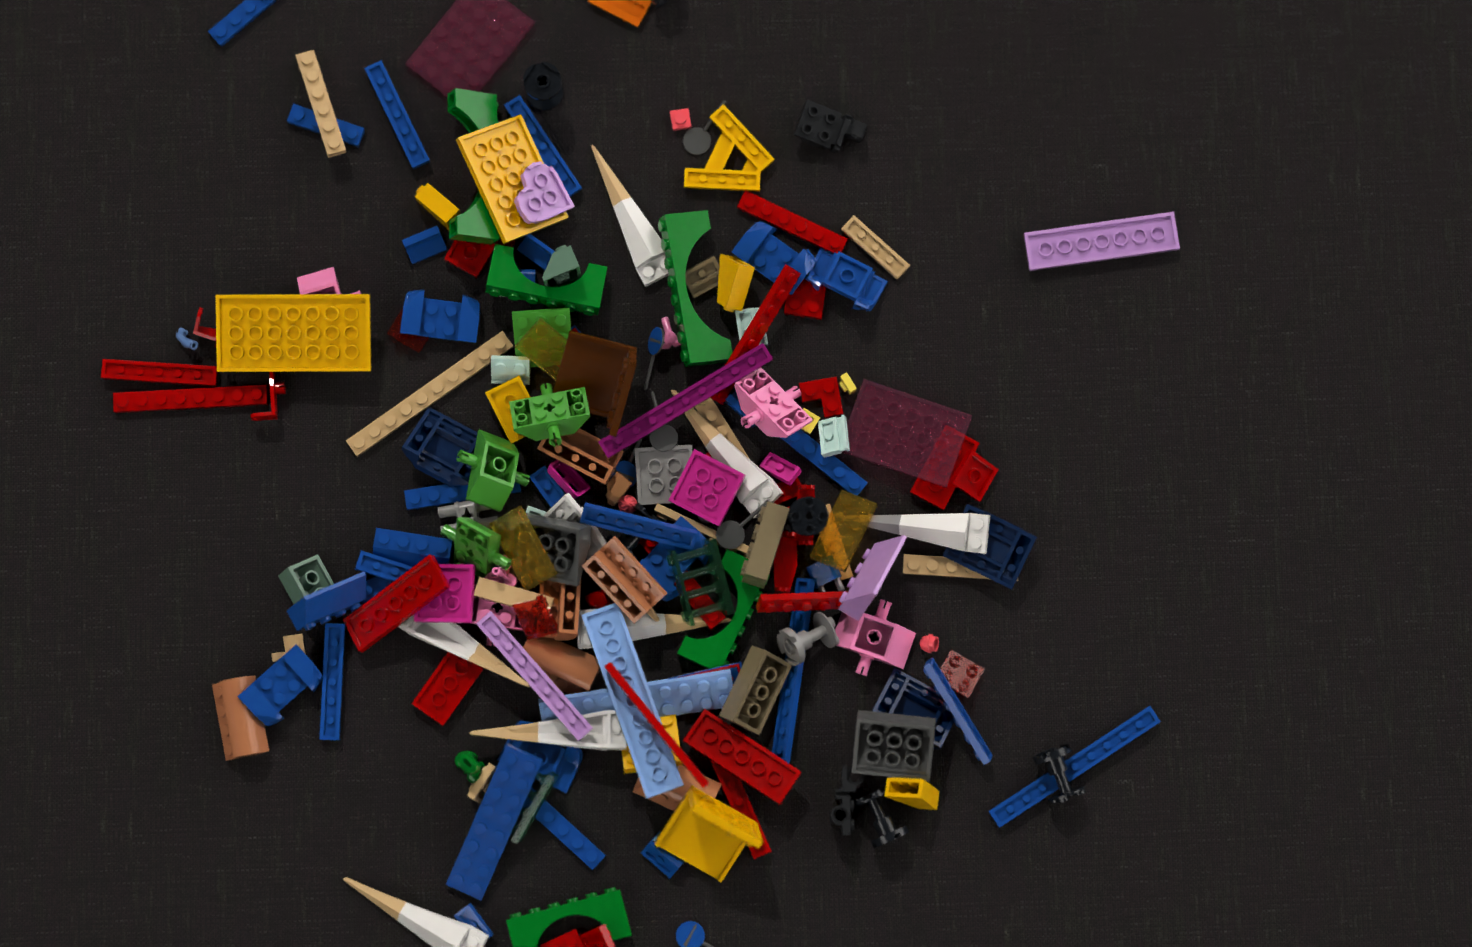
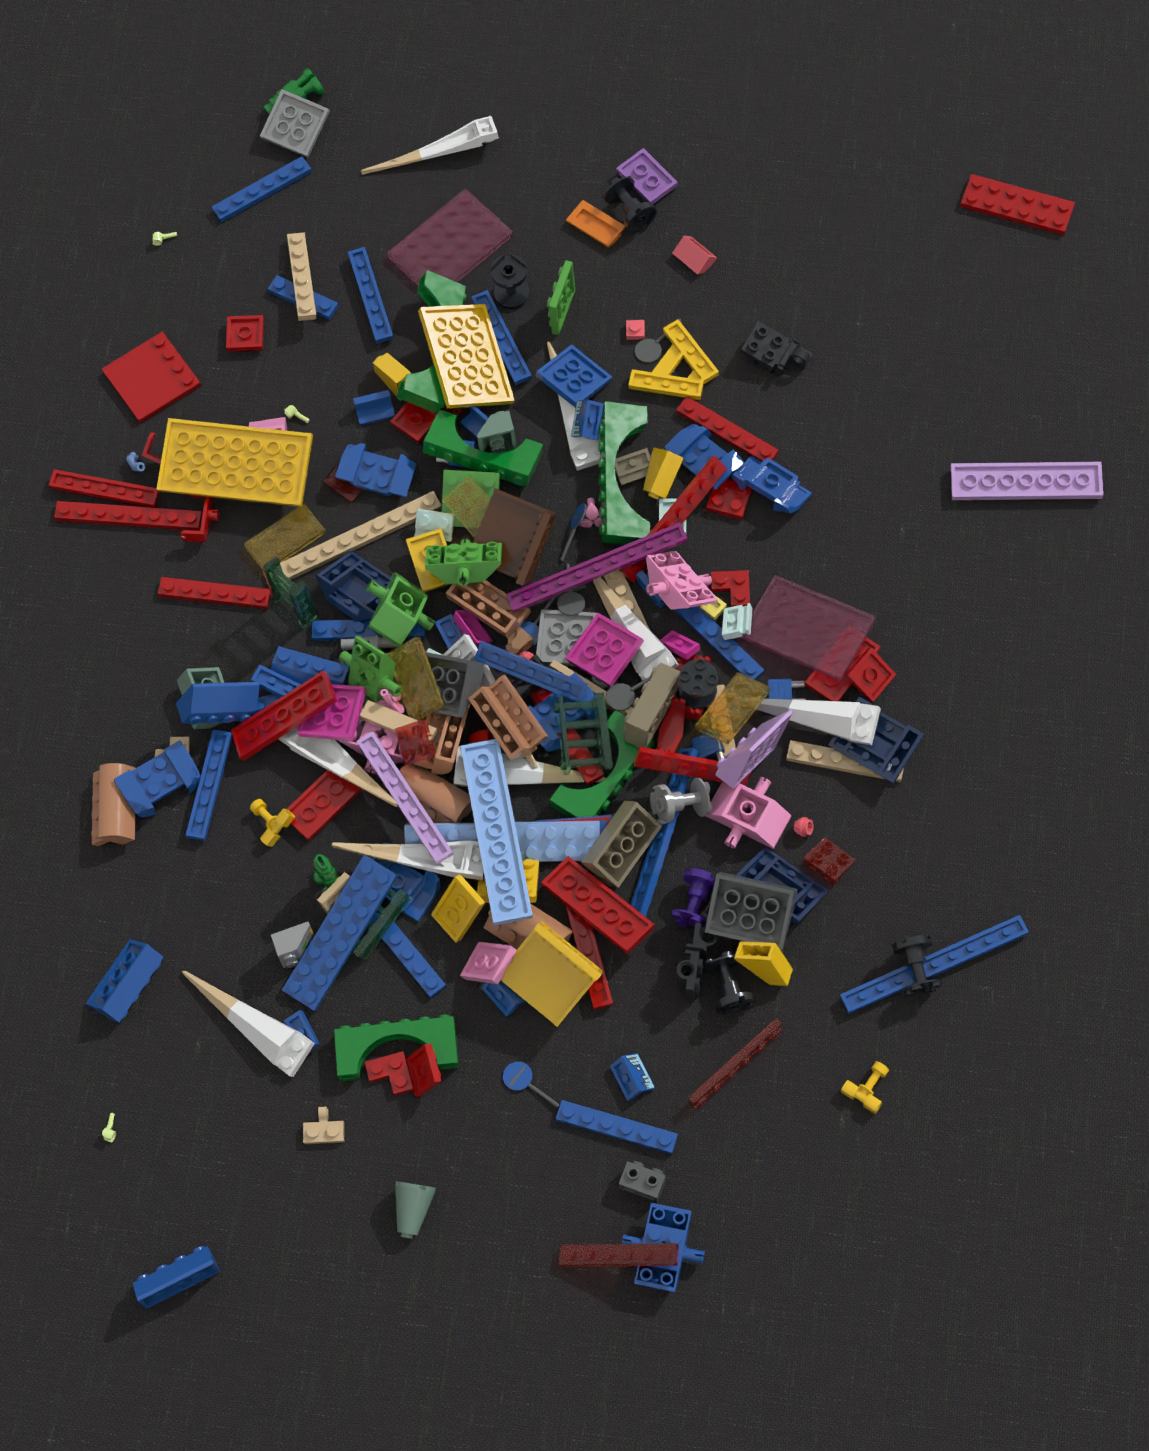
camera: 20 degrees right, 15 degrees down
lavender plate [514,161,575,224] -> none
red tile [604,662,709,790] -> none
light yellow plate [839,372,857,395] -> none
tan tile [841,215,910,280] -> none
blue plate [924,658,993,765] -> none
none -> blue slope [85,939,164,1022]
none -> red plate [102,331,201,424]
none -> yellowish green hand [153,232,177,246]
none -> red plate [158,577,272,609]
none -> red plate [226,315,264,351]
none -> clear yellow plate [244,503,326,573]
none -> yellow bar [250,799,295,847]
none -> clear green fence [262,557,317,629]
none -> light grey slope [271,922,314,968]
none -> yellowish green hand [284,405,310,423]
none -> yellow plate [431,875,485,943]
none -> bright pink plate [460,942,516,984]
none -> blue plate [535,345,612,408]
none -> bright green plate [547,260,575,335]
none -> blue panel [571,400,604,440]
none -> blue panel [610,1053,655,1101]
none -> dark purple piece [670,868,715,929]
none -> coral brick [672,236,717,275]
none -> clear red plate [688,1018,782,1108]
none -> blue piece [768,679,805,700]
none -> yellow bar [841,1061,889,1114]

